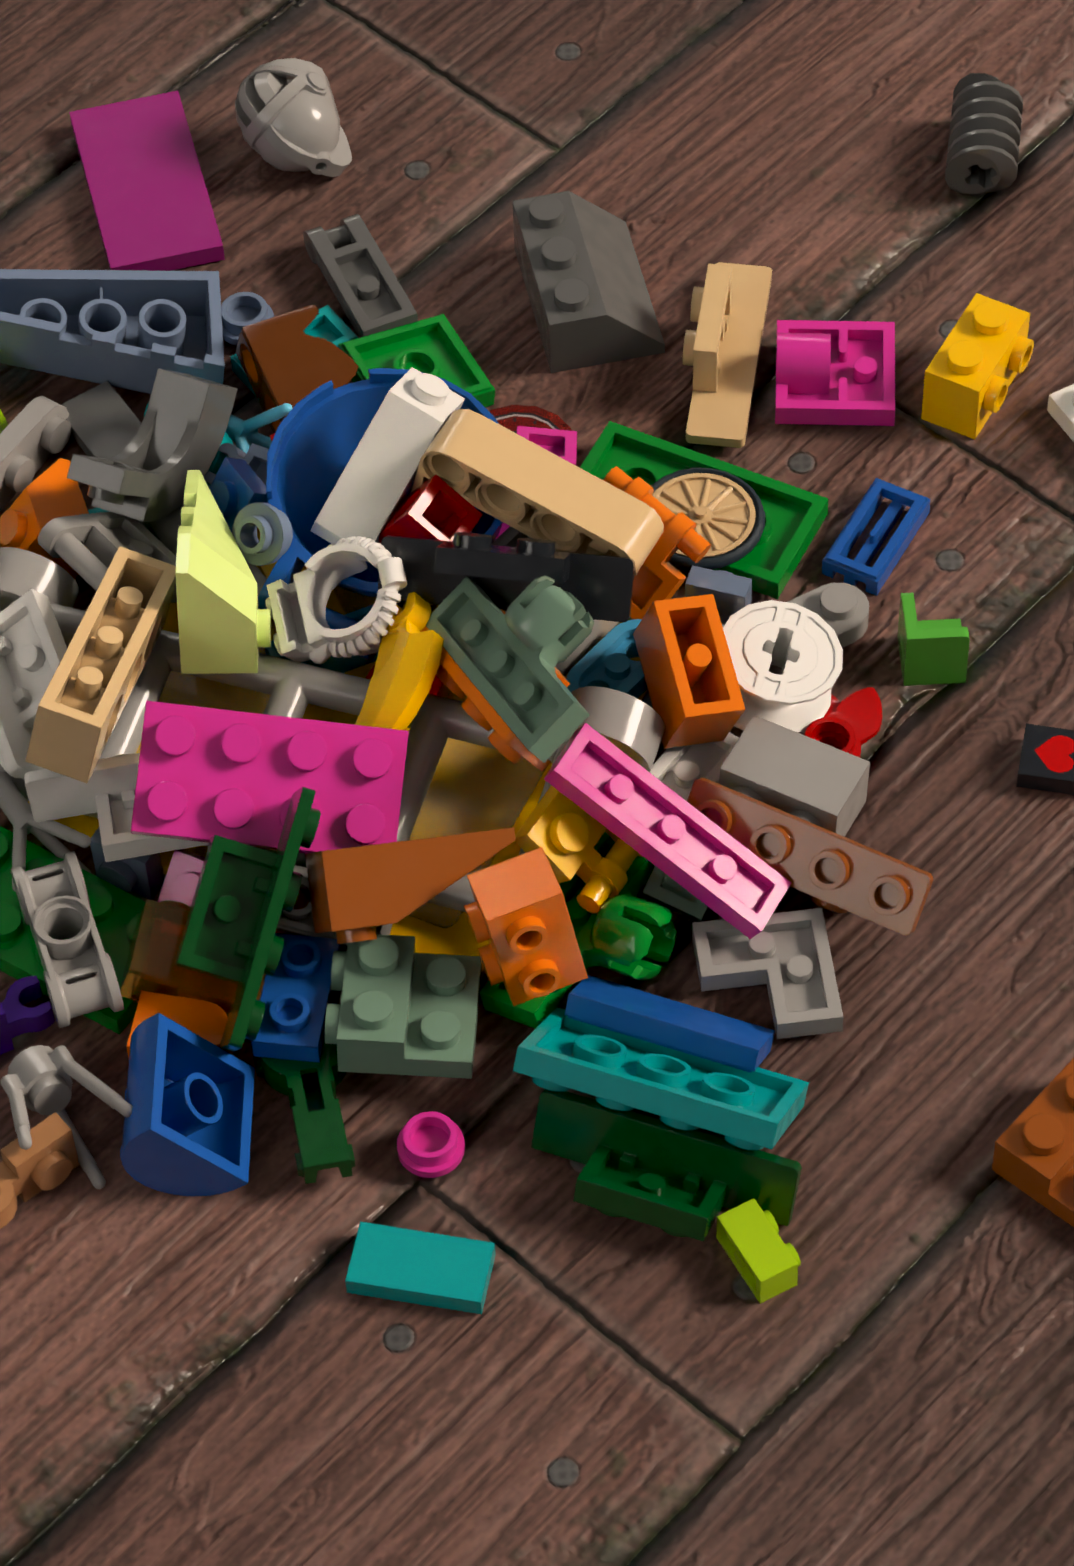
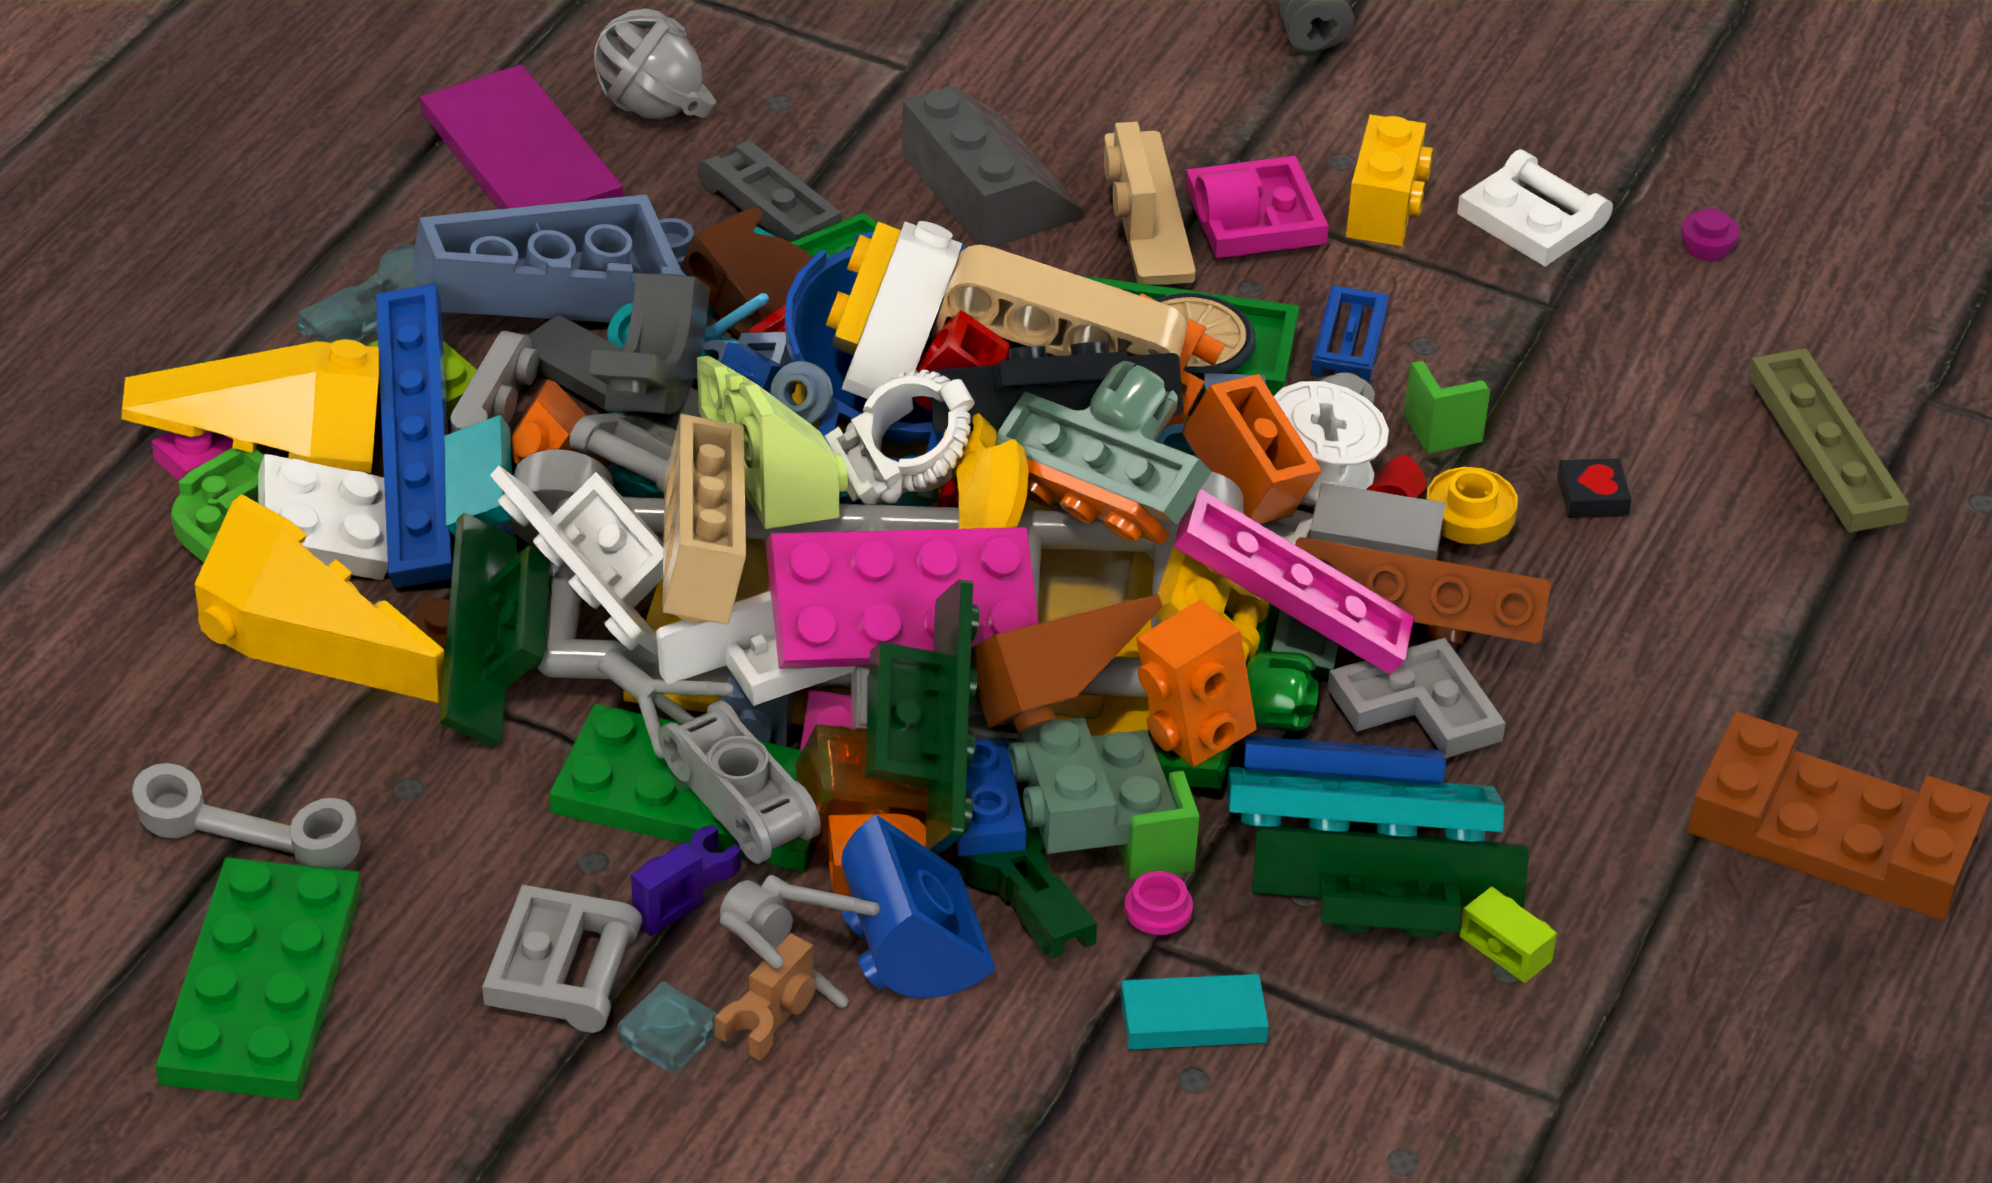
camera: 20 degrees left, 10 degrees down
none -> yellow plate [825,222,901,355]
none -> bright green panel [1117,771,1200,881]
none -> yellow plate [1426,467,1518,545]

